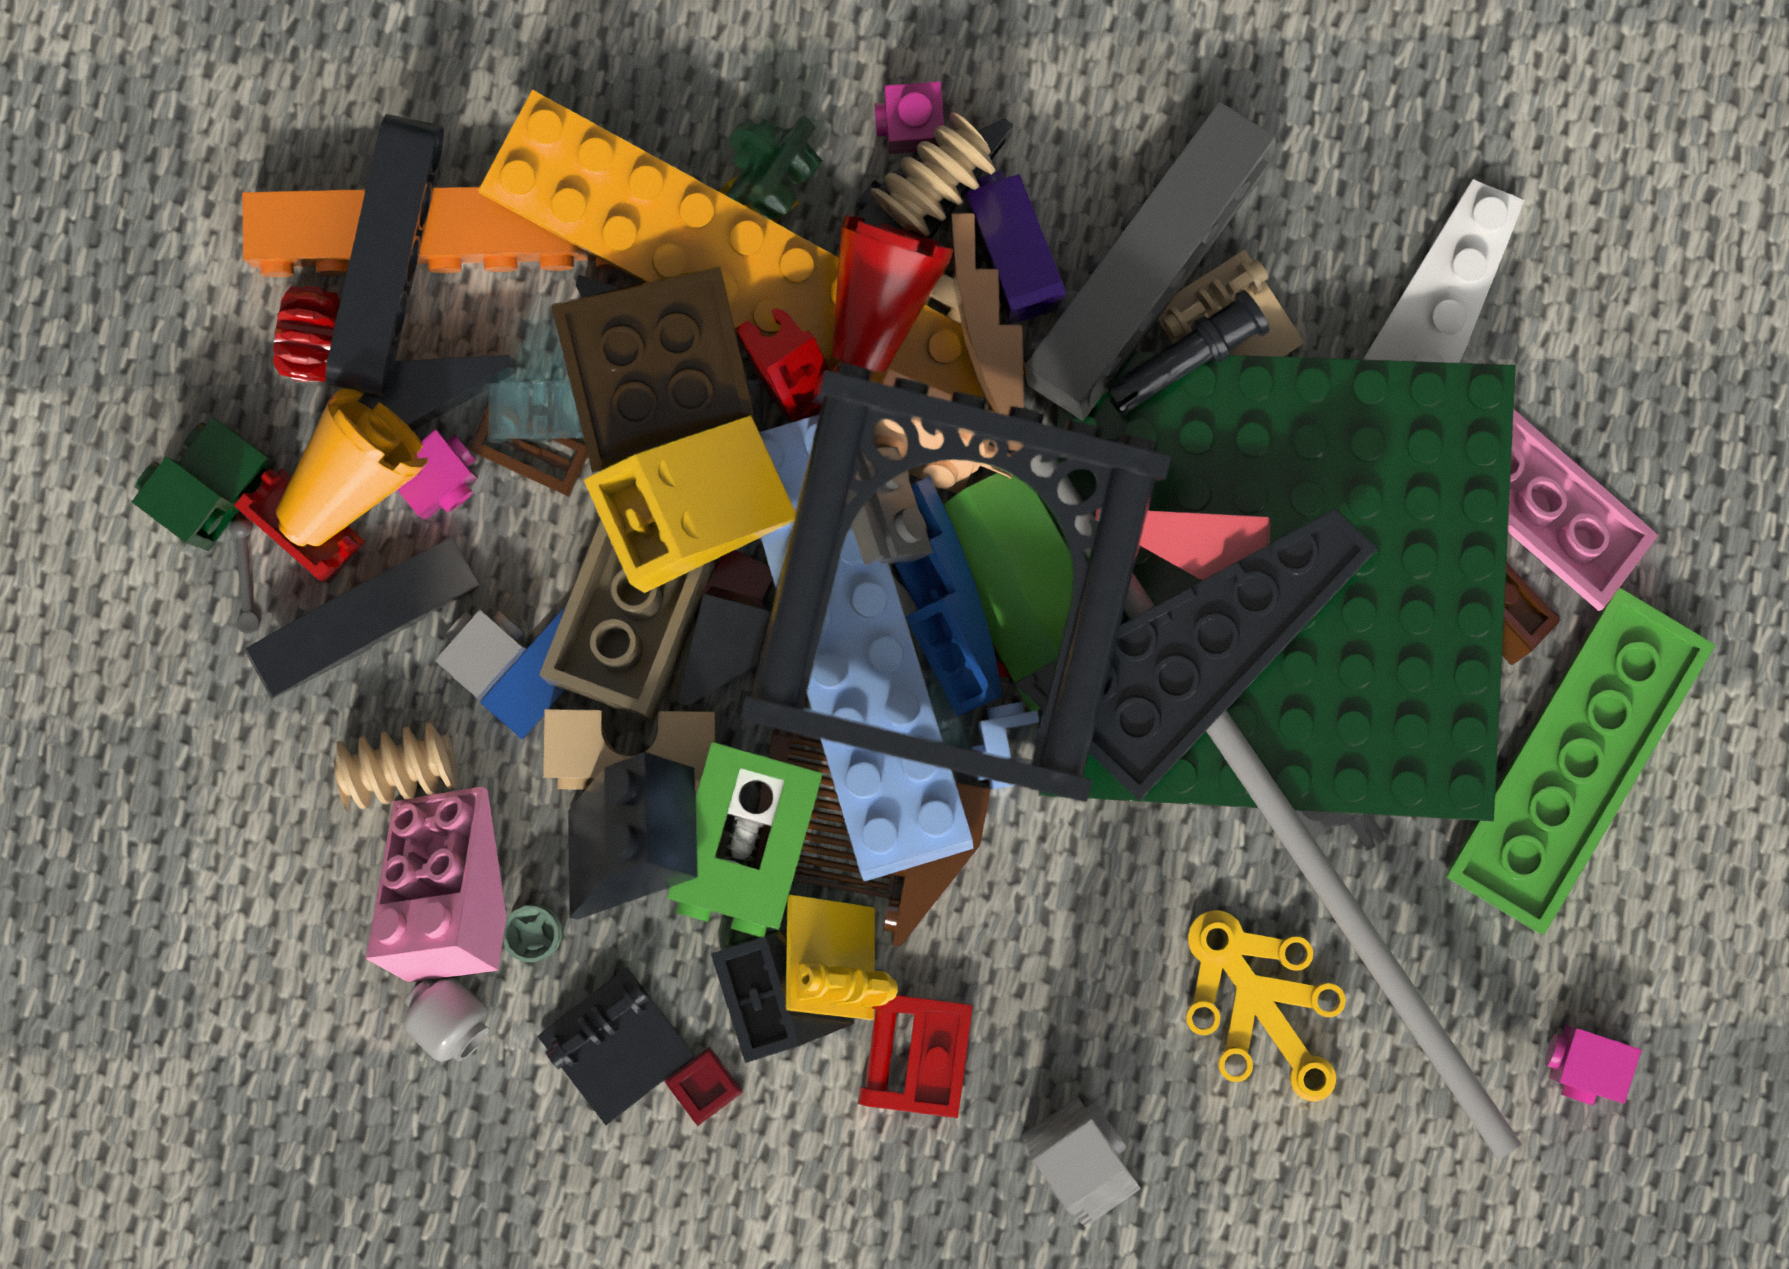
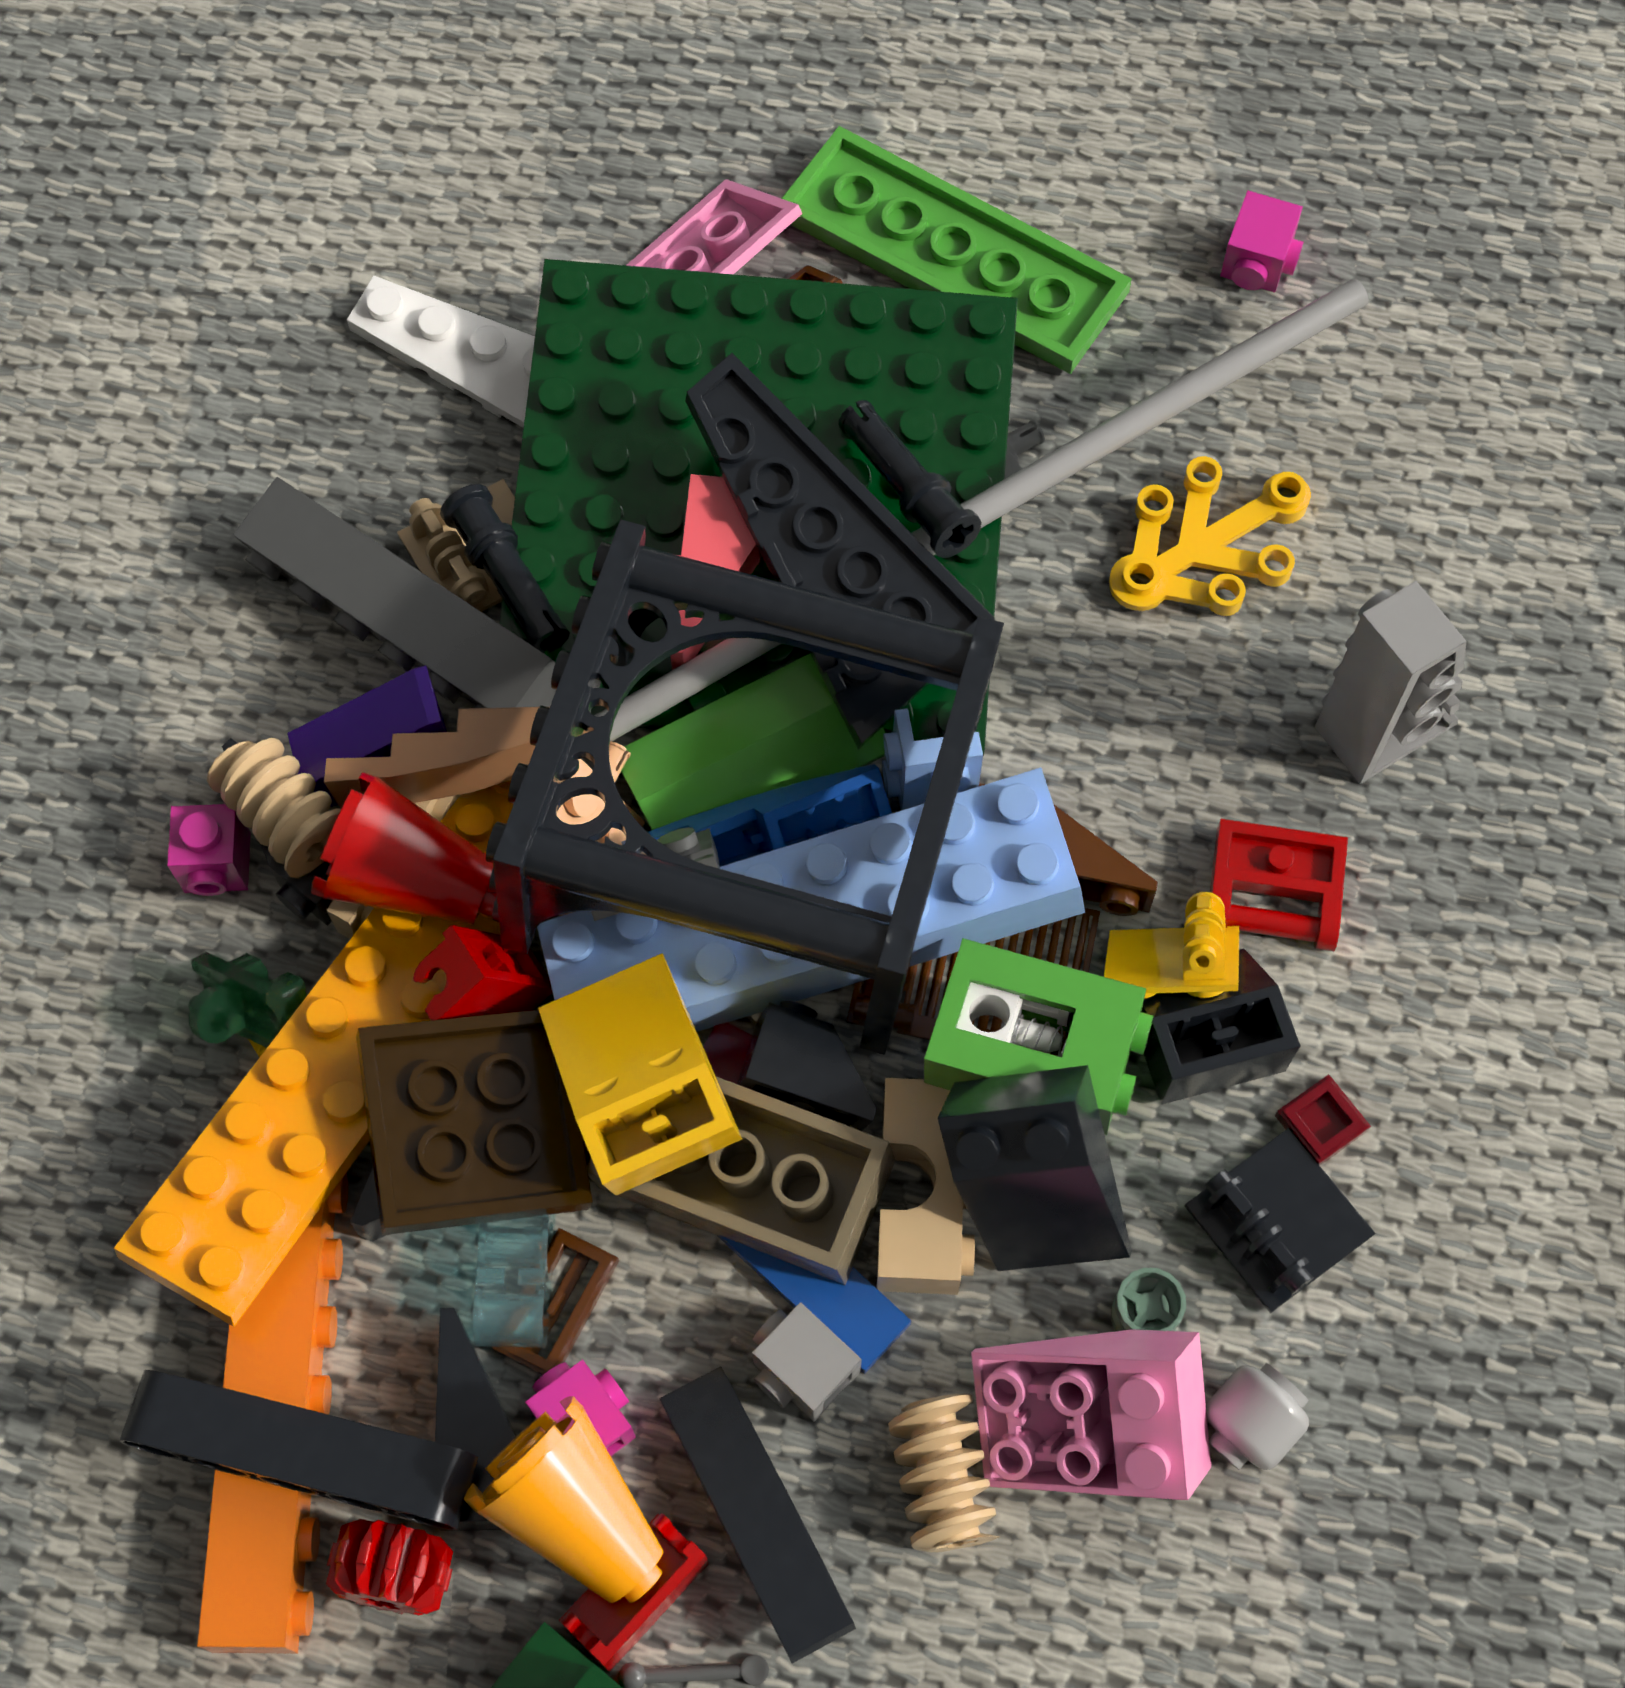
camera: 85 degrees left, 20 degrees down
none -> black pin [838,400,982,558]

